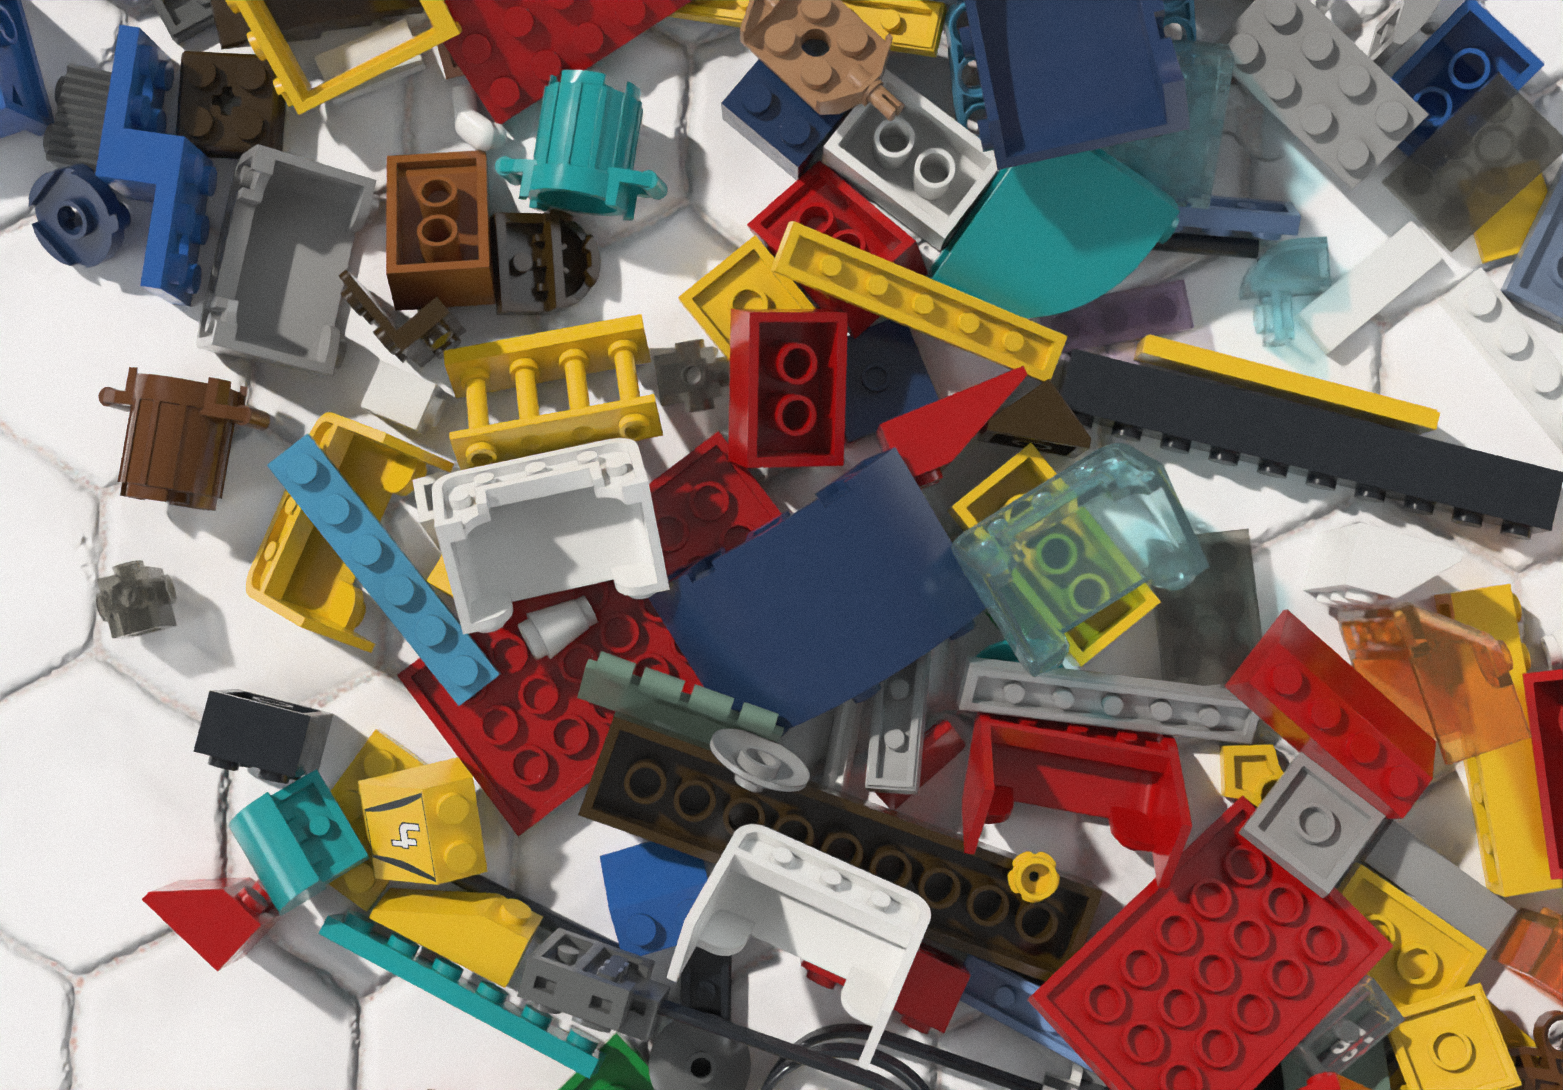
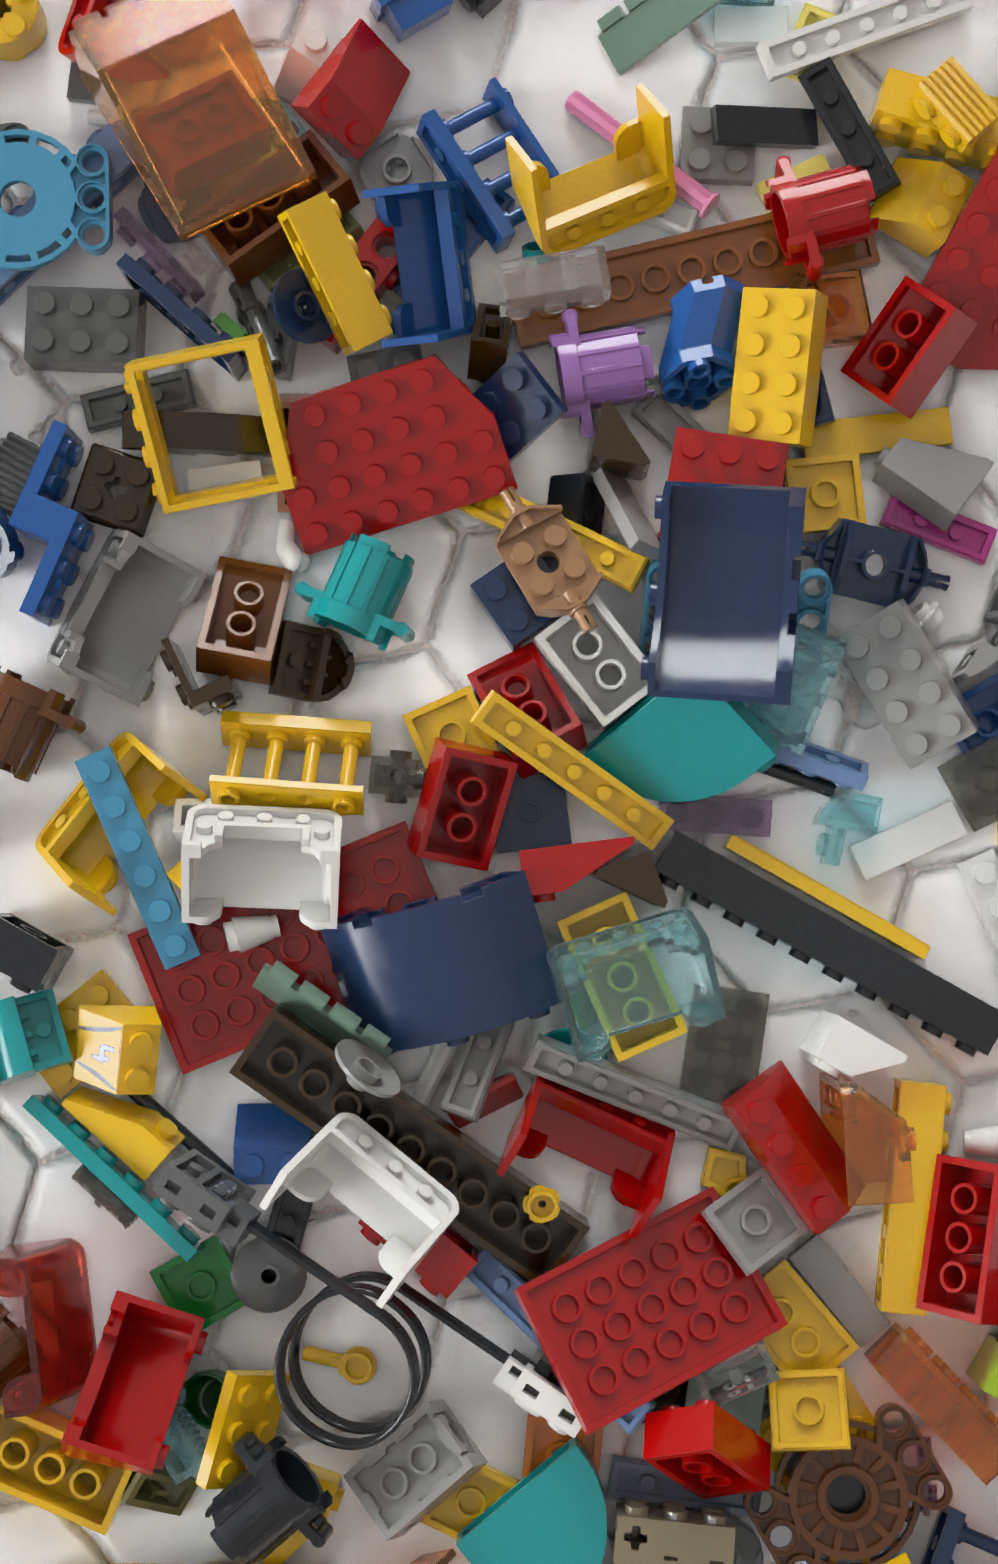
camera: 25 degrees right, 0 degrees up
white brick [360,360,446,436] -> none
none -> clear smoke pin [71,1164,139,1229]

